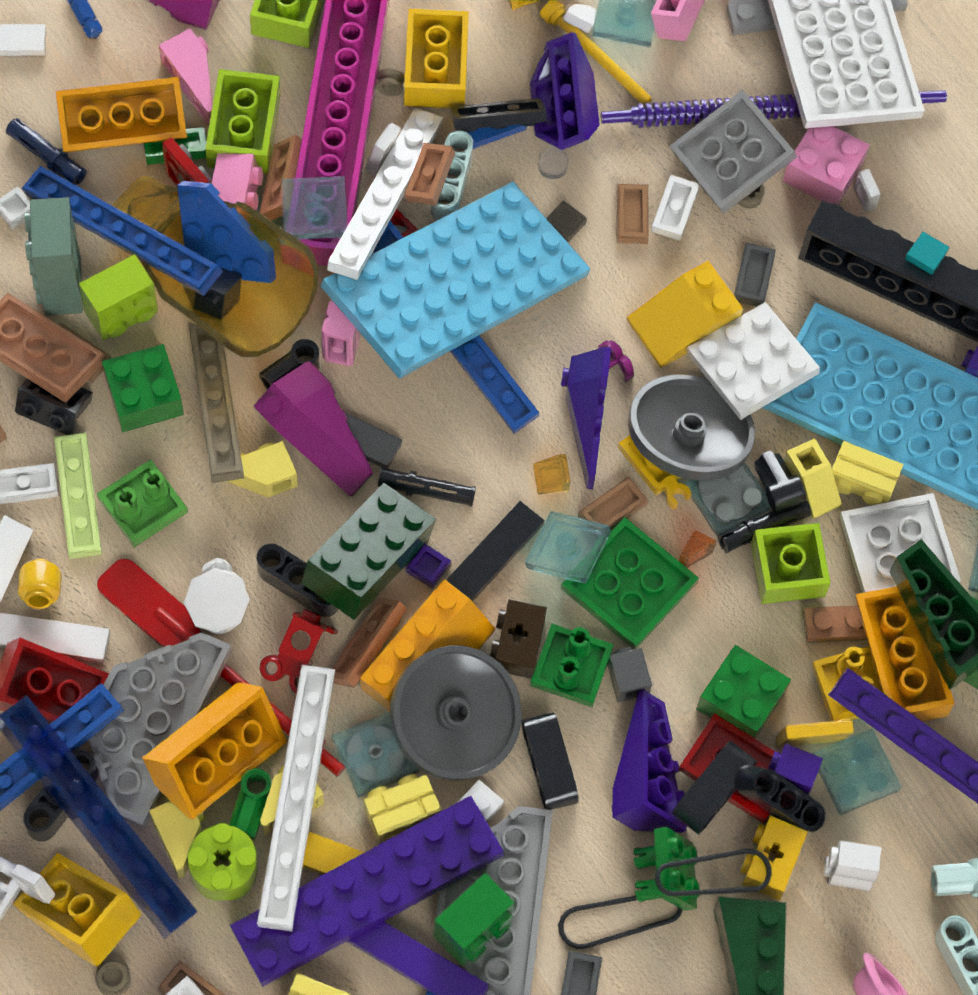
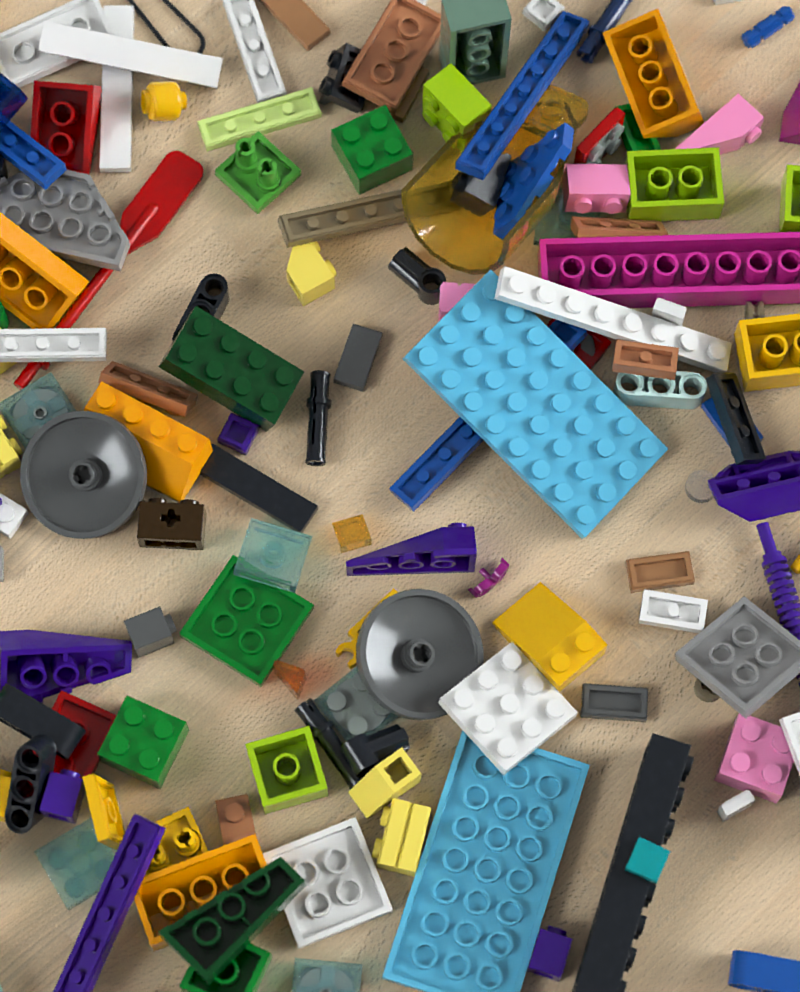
camera: 85 degrees right, 5 degrees up
white piece [184,558,250,634] -> none
magenta wedge [254,361,373,496] -> none
red piece [259,609,338,694] -> none
clear light blue plate [282,176,347,240] -> none
black beam [521,712,579,810] -> none
green plate [530,624,614,707] -> none
clear smoke tile [546,200,587,242] -> none
medium nougat tile [578,476,649,540] -> none

